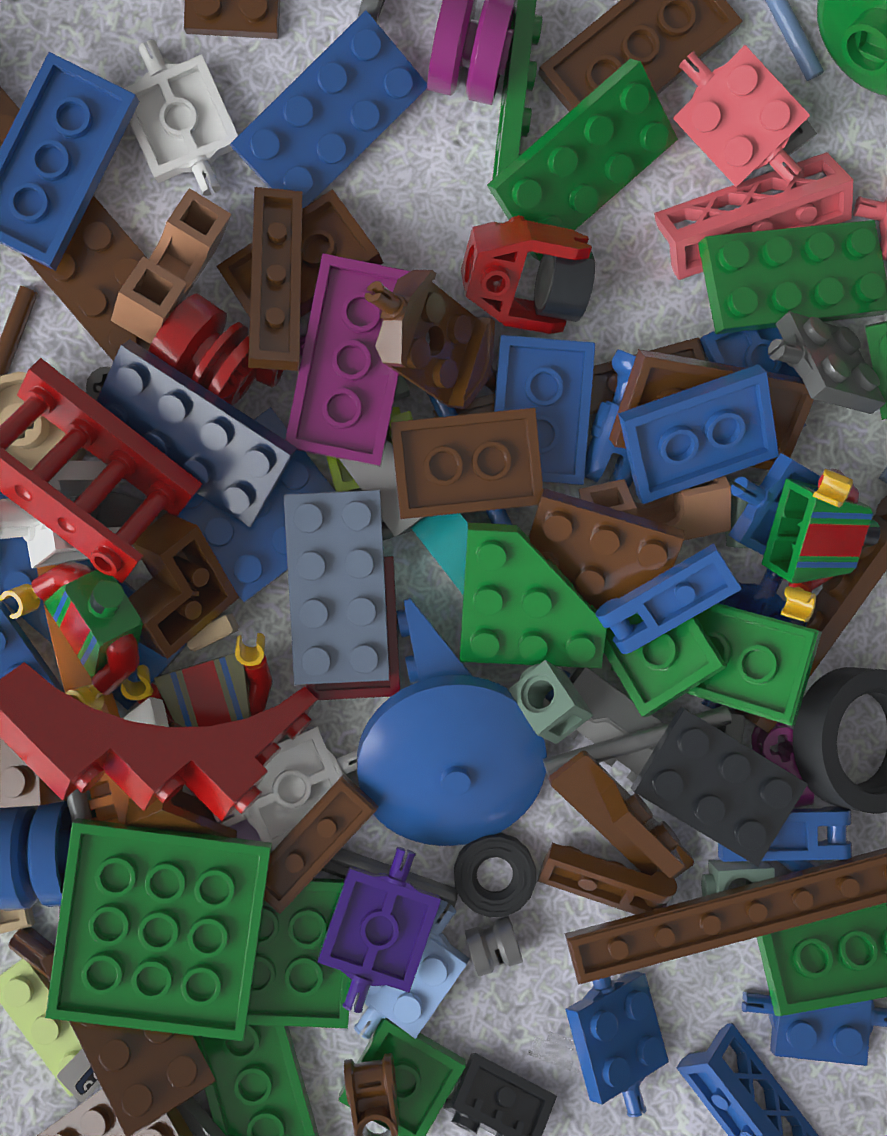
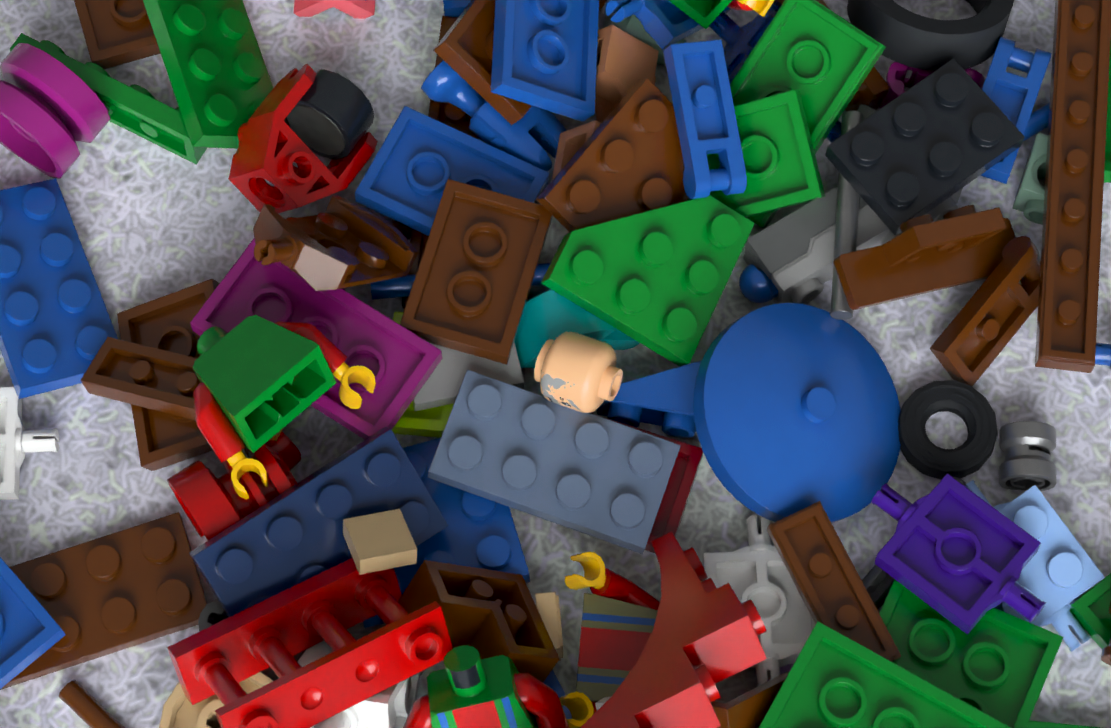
camera: 65 degrees left, 20 degrees down
nougat arch [111,188,232,344] -> none
sand green brick [508,660,594,744] -> none
none -> green torso [192,315,376,499]
none -> tan tile [343,509,417,575]
none -> light nougat head [534,332,623,413]

